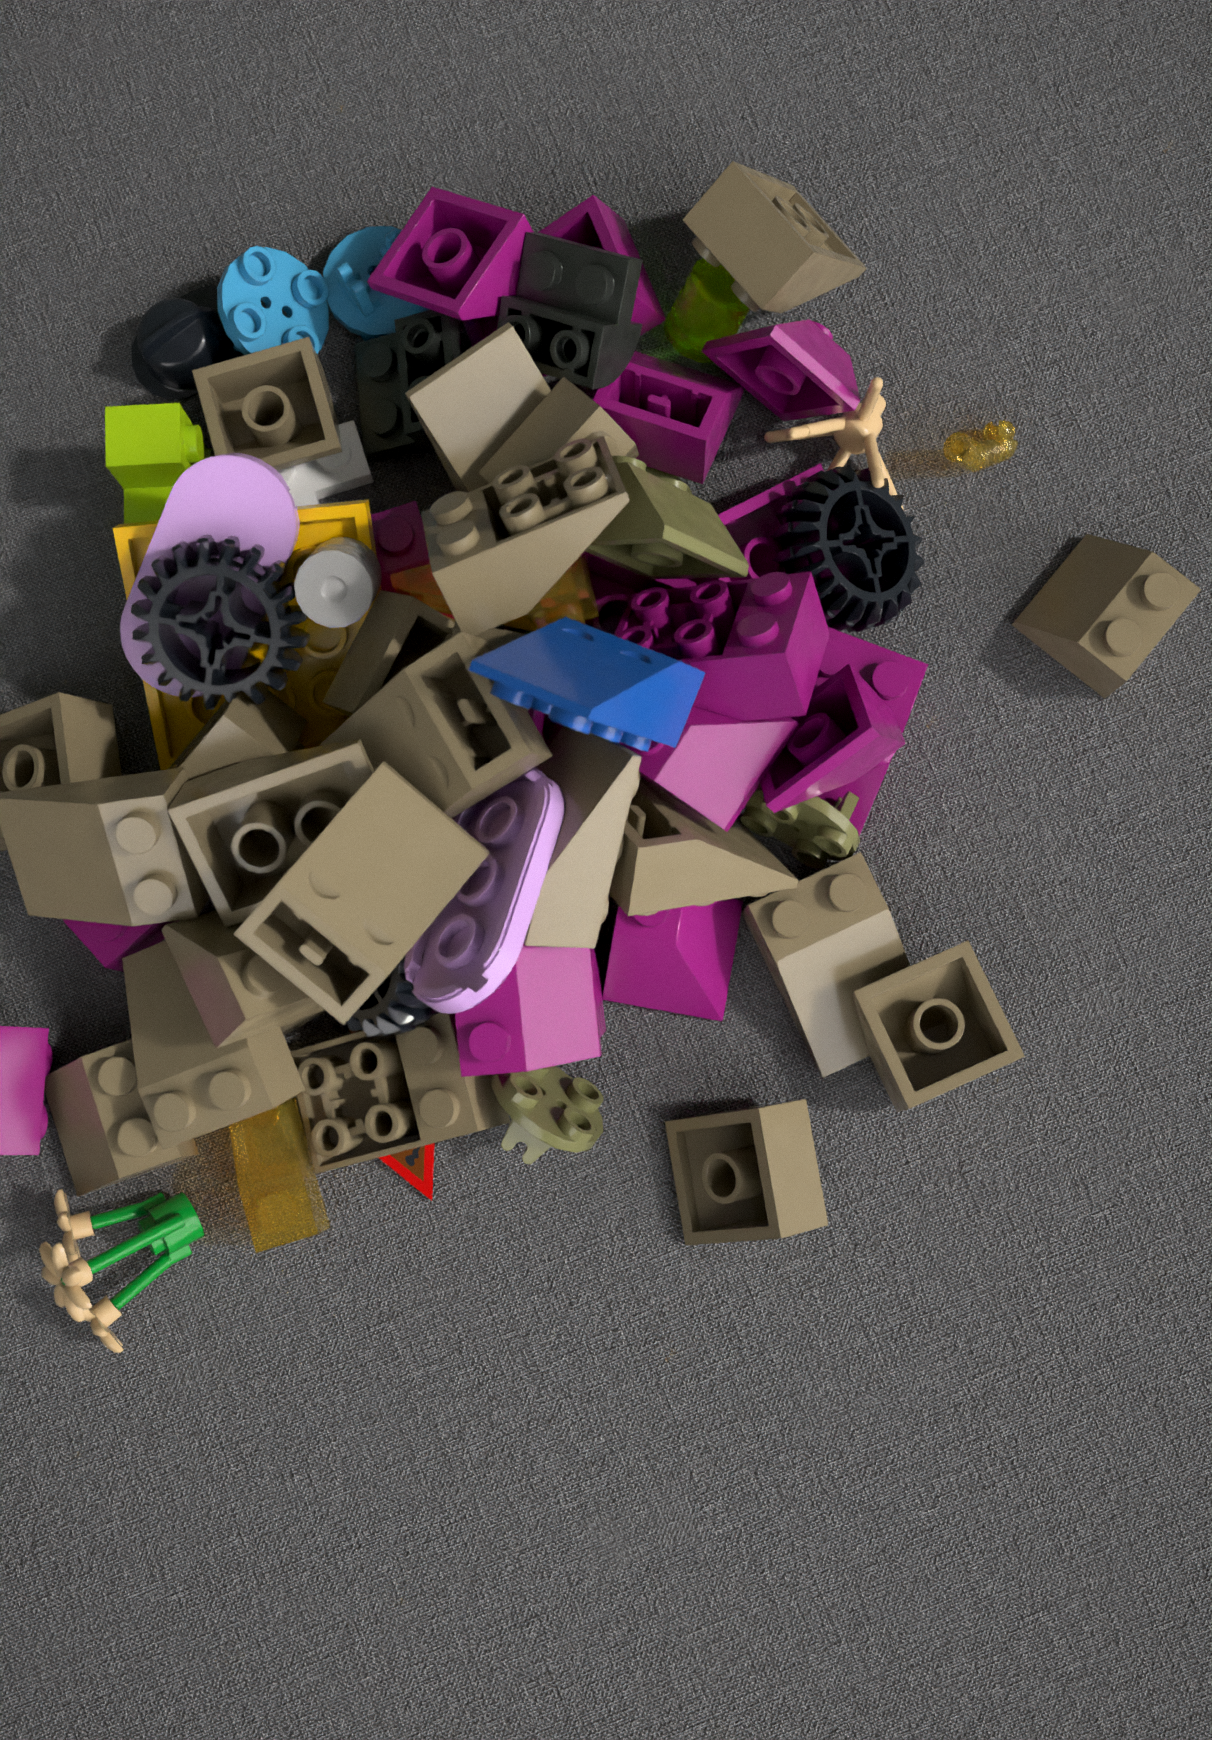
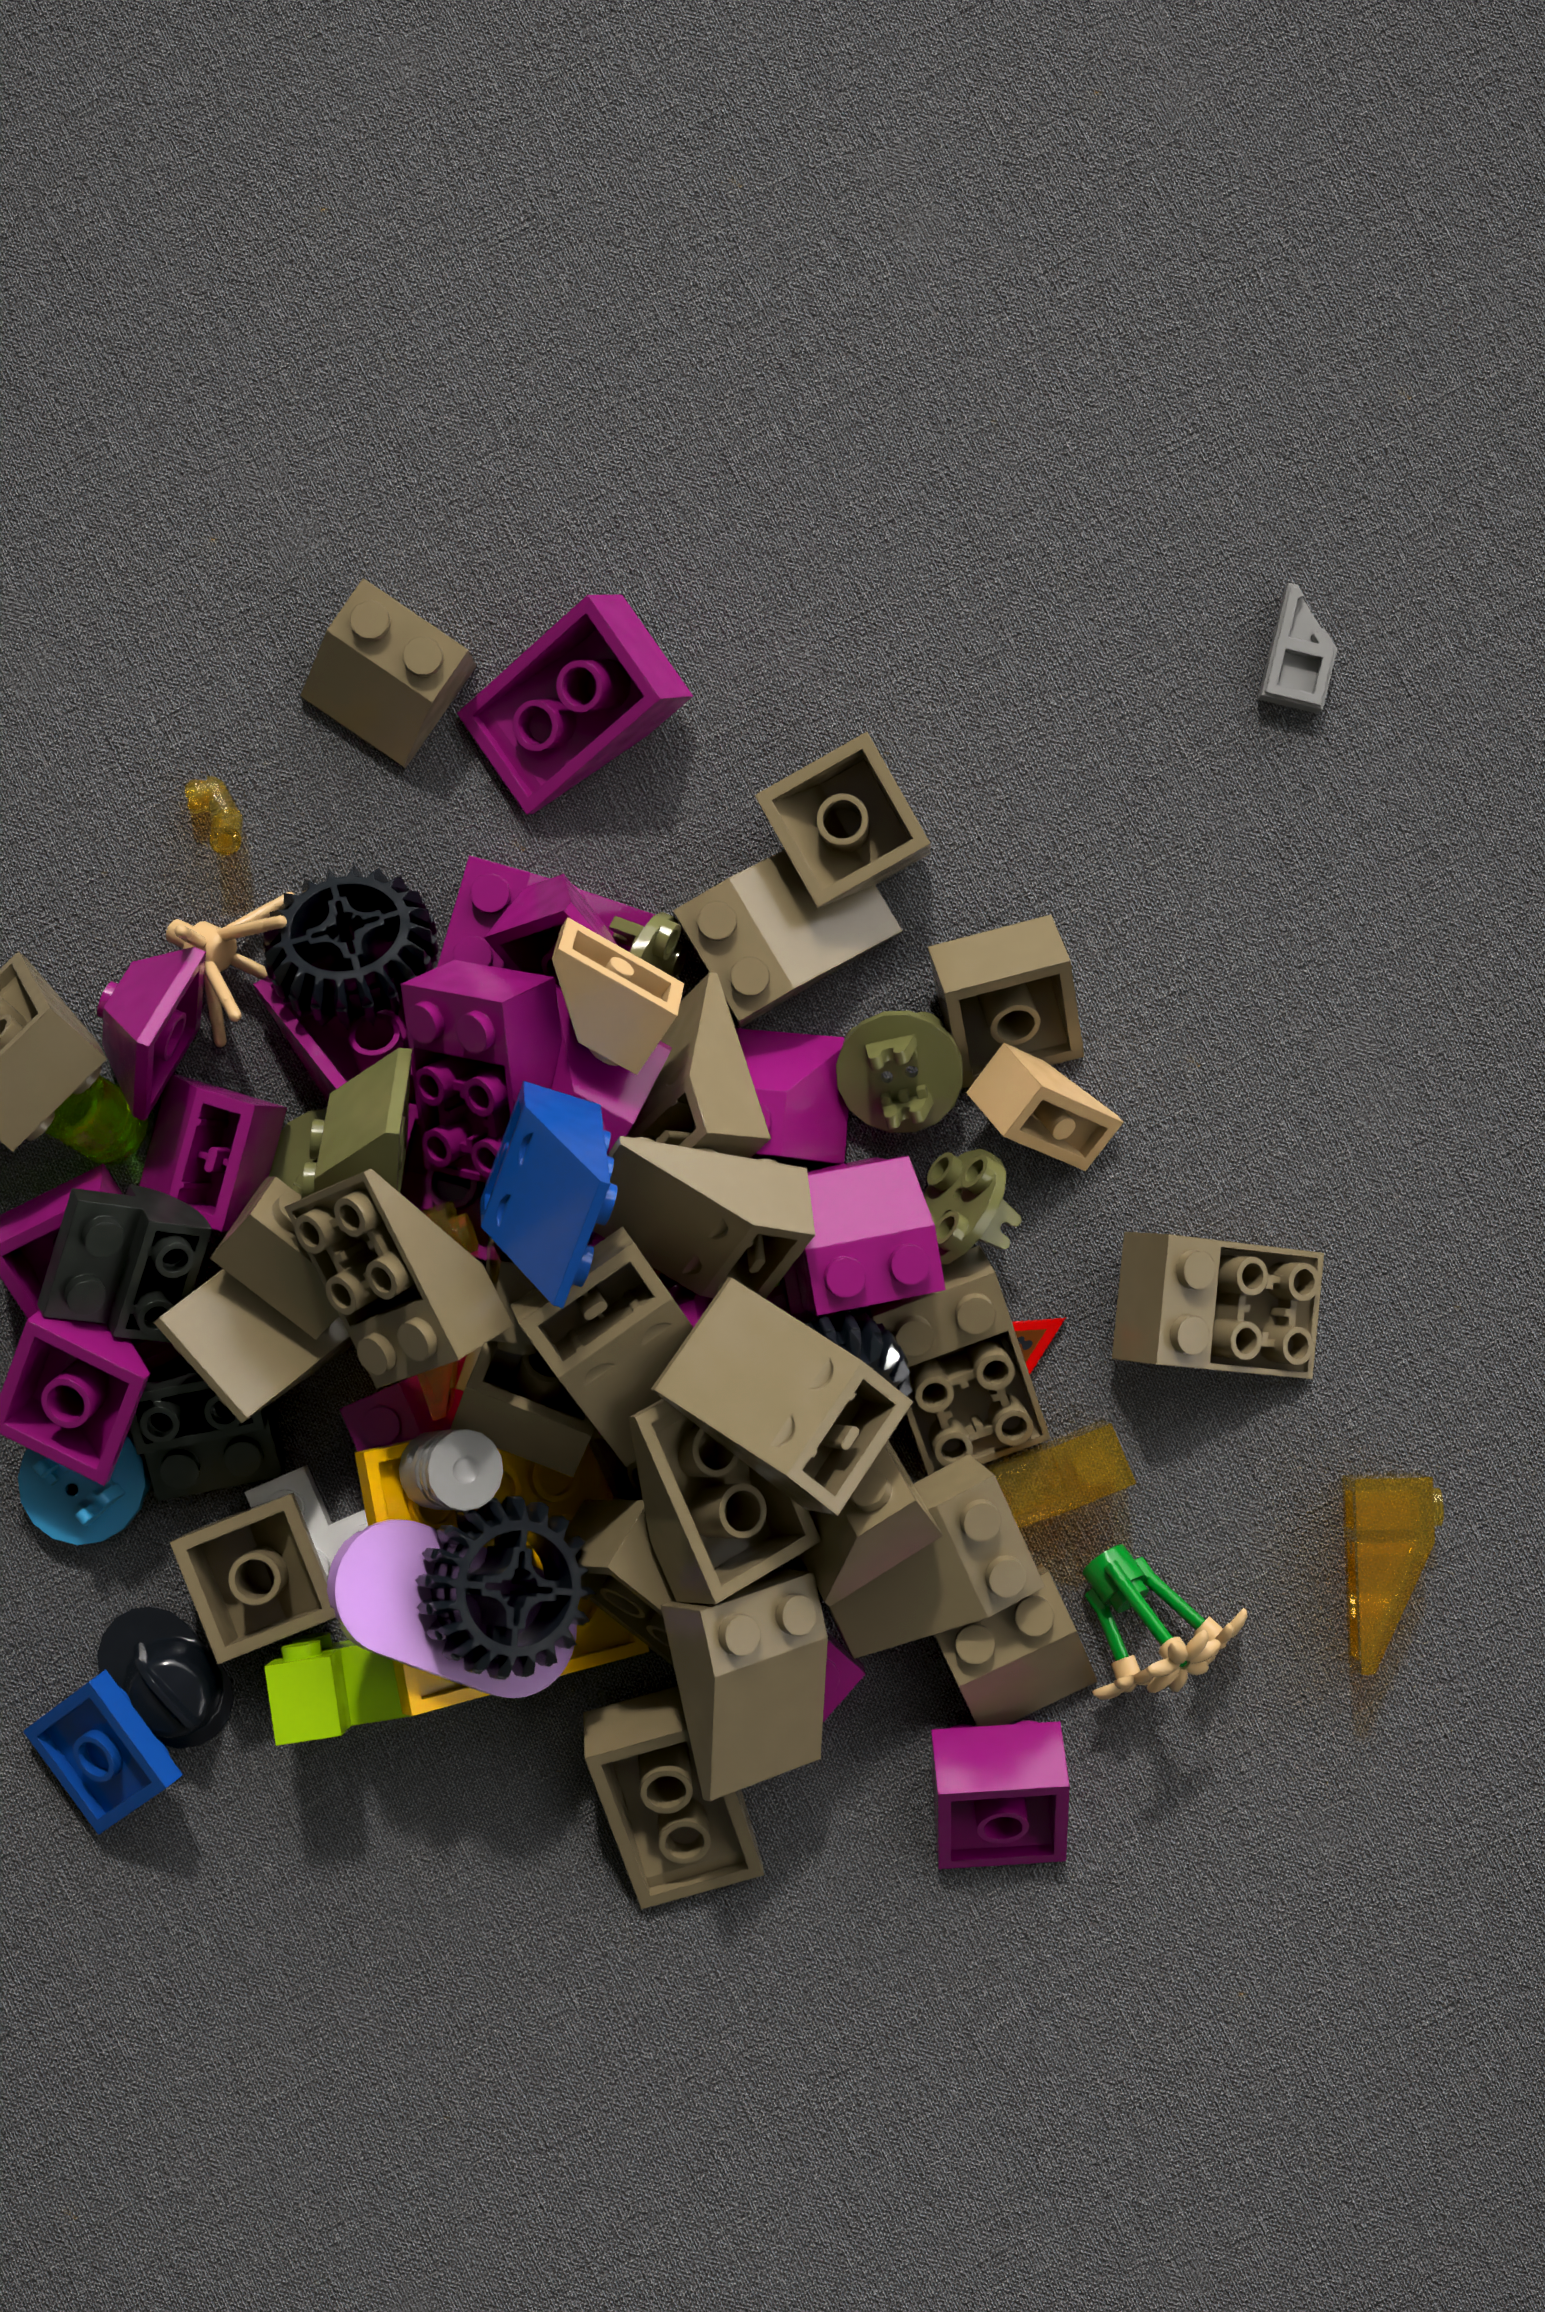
camera: 95 degrees left, 5 degrees up
dark azure plate [217,246,329,355] -> none
lavender tile [404,767,565,1014] -> none
none -> blue plate [23,1669,183,1835]
none -> magenta slope [457,594,693,815]
none -> tan slope [552,917,684,1075]
none -> olive plate [836,1010,963,1133]
none -> tan slope [966,1043,1124,1171]
none -> dark tan slope [1112,1232,1324,1379]
none -> light grey tile [1258,583,1337,714]
none -> clear yellow slope [1342,1473,1444,1675]

